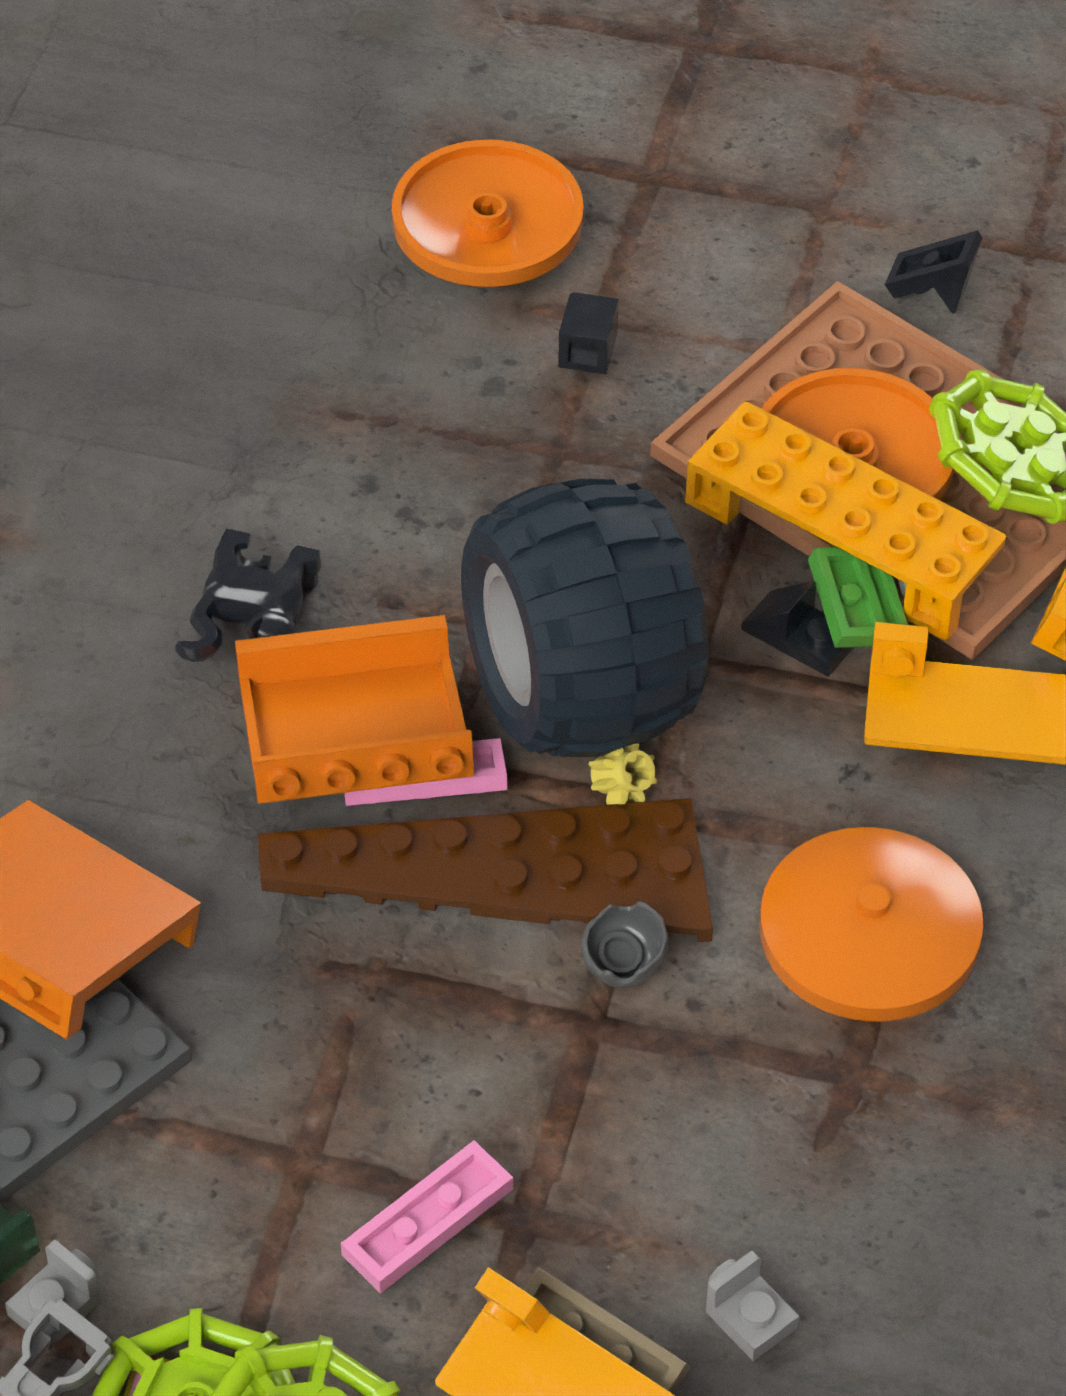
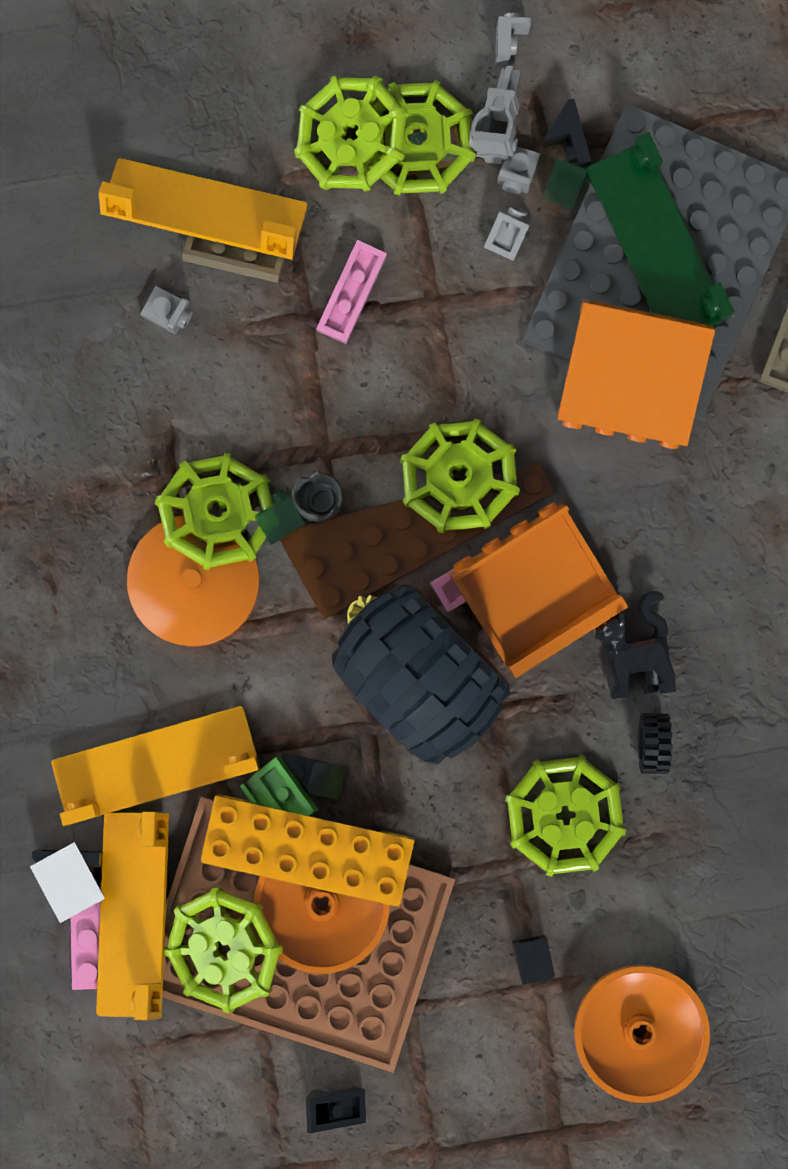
camera: 155 degrees right, 35 degrees up
none -> lime plate [155,453,279,570]
none -> clear green panel [255,489,305,545]
none -> lime plate [400,418,520,534]
none -> light grey bracket [484,205,532,261]
none -> lime plate [505,754,627,877]
none -> black tyre [638,713,672,774]

